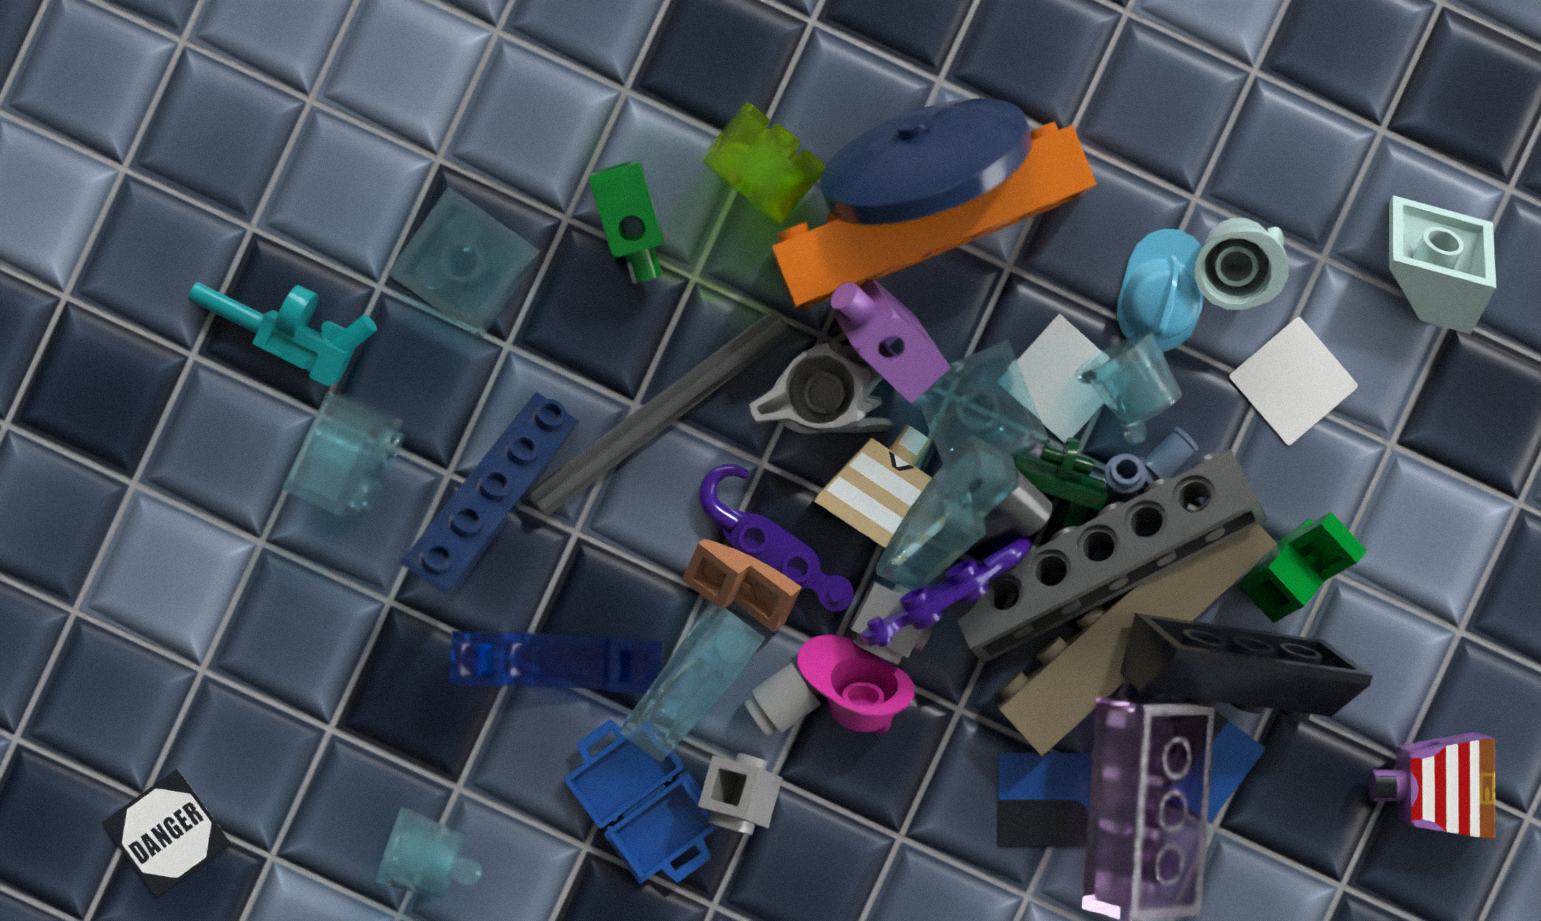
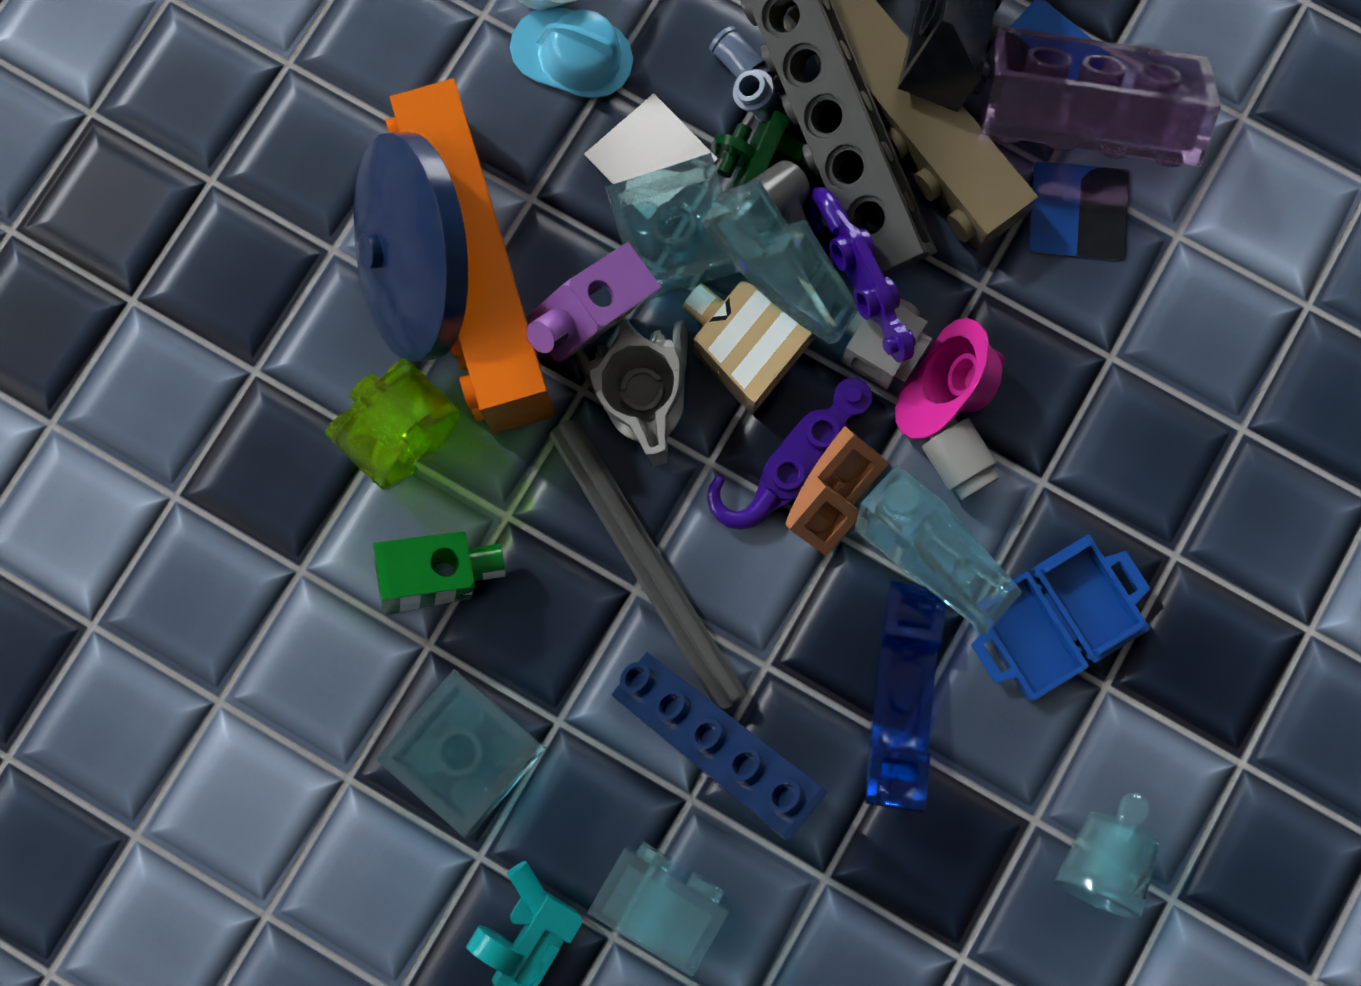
camera: 85 degrees left, 10 degrees down
light grey brick [698,753,782,836] -> none
clear light blue hat [1075,329,1183,445] -> none

